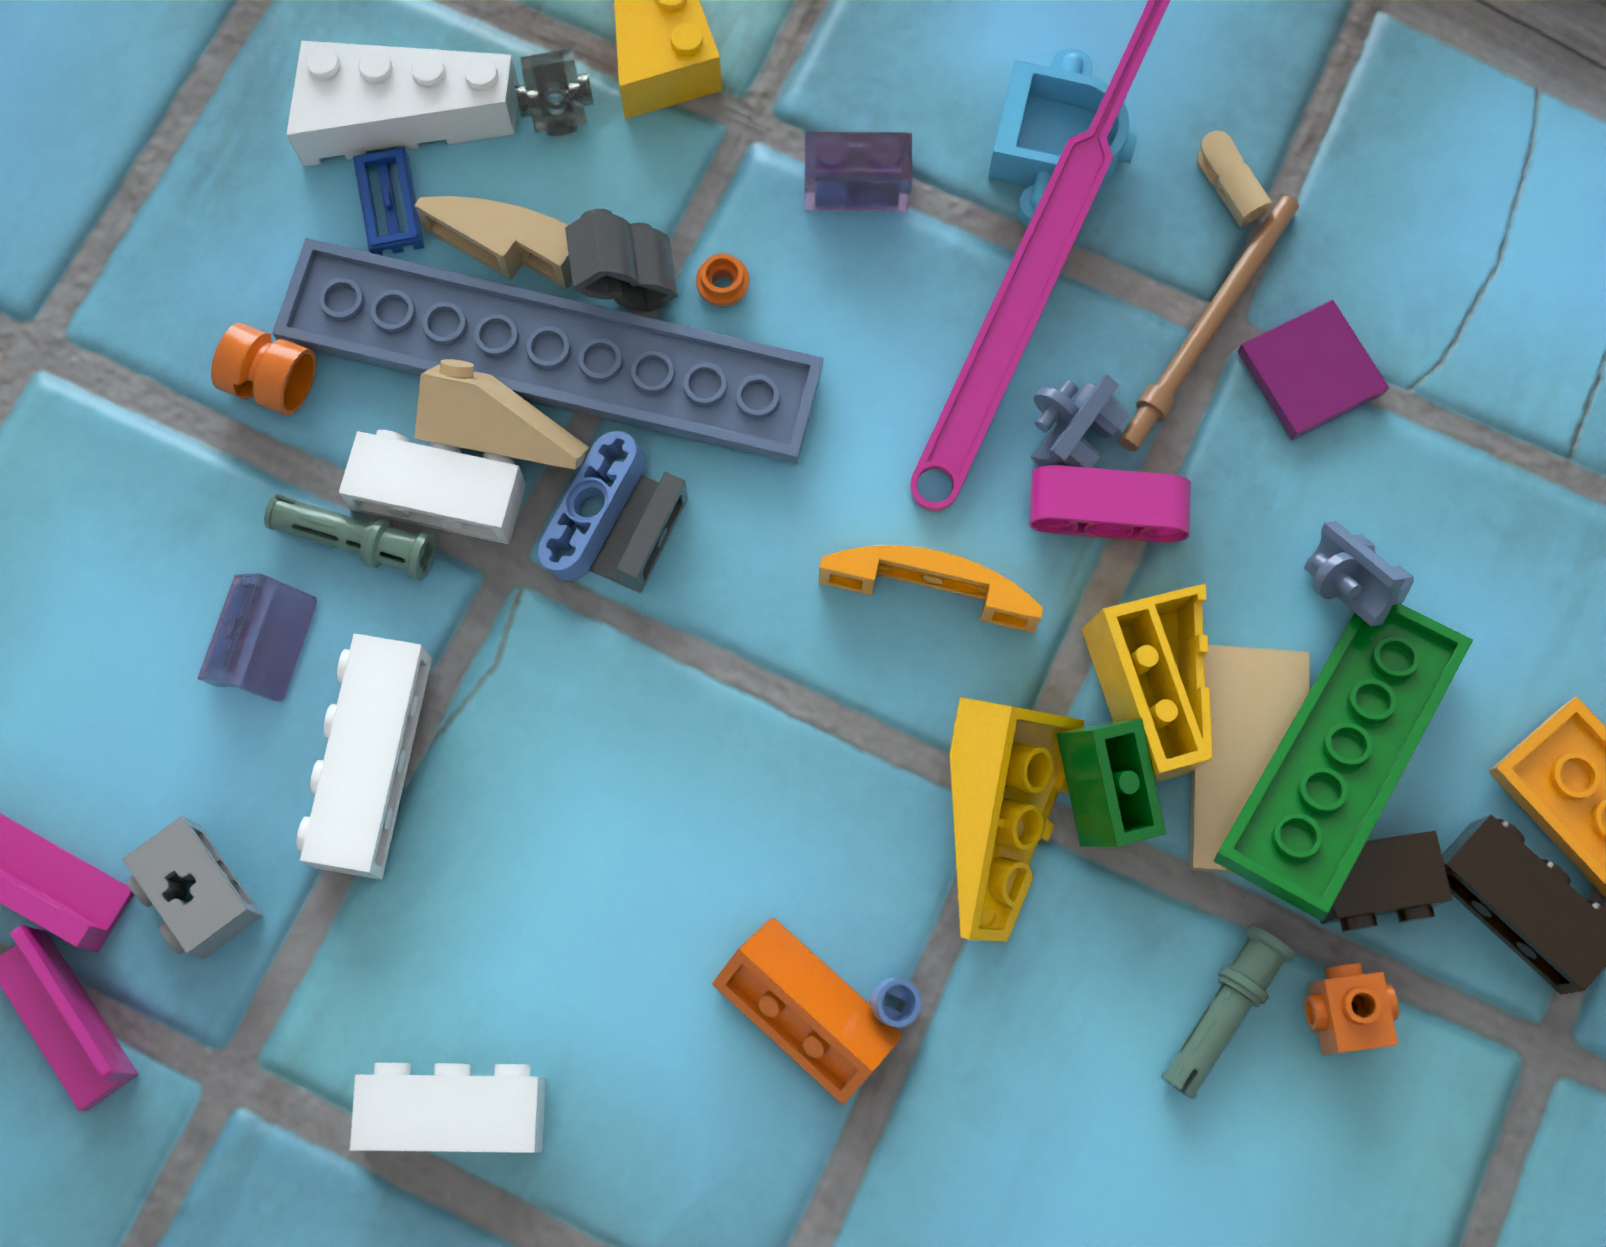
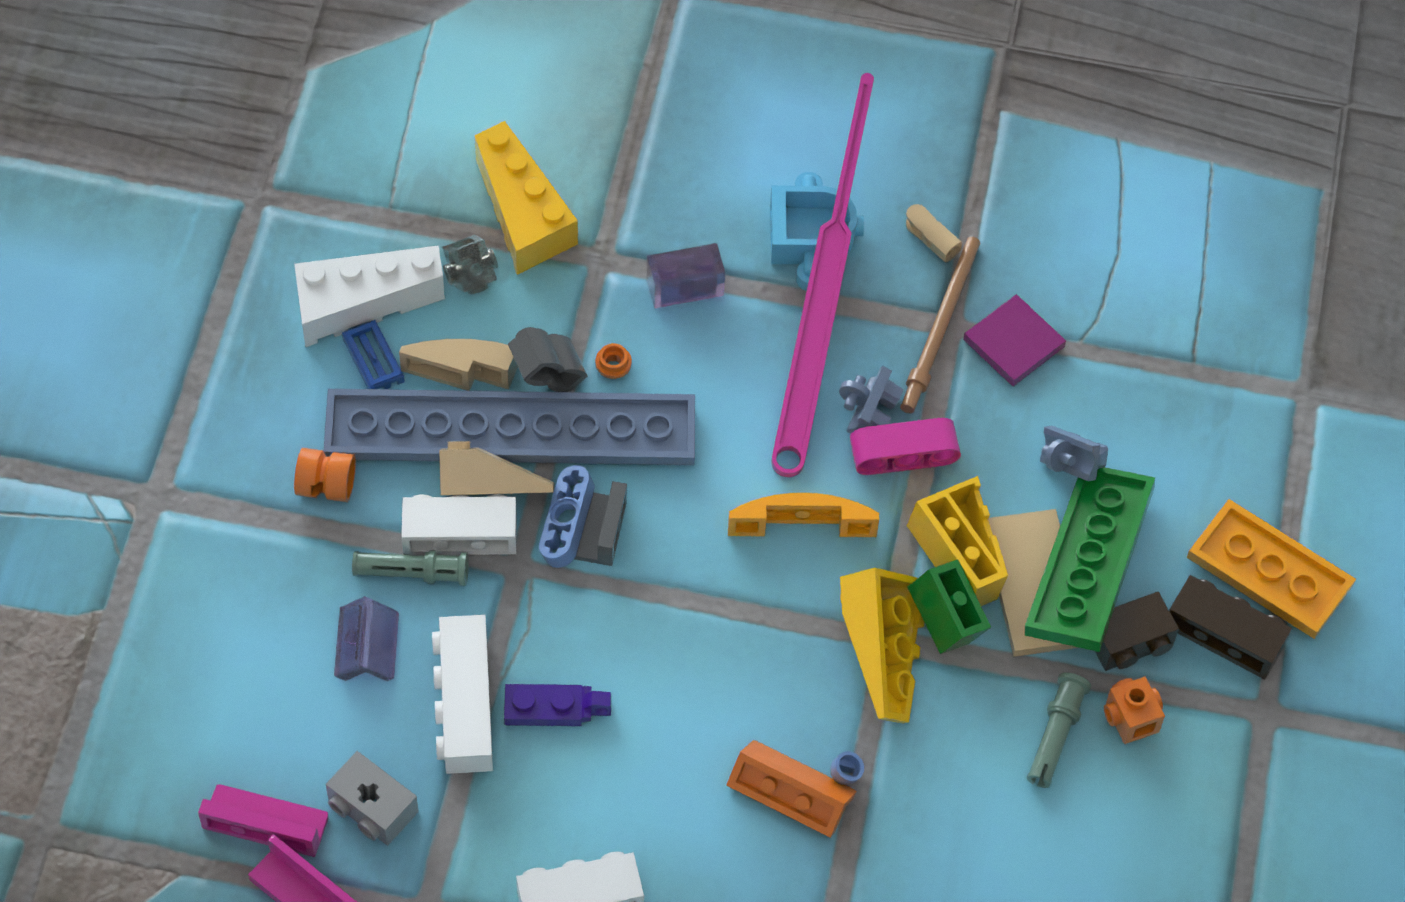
camera: 15 degrees left, 15 degrees down
none -> dark purple hinge [504,684,612,726]

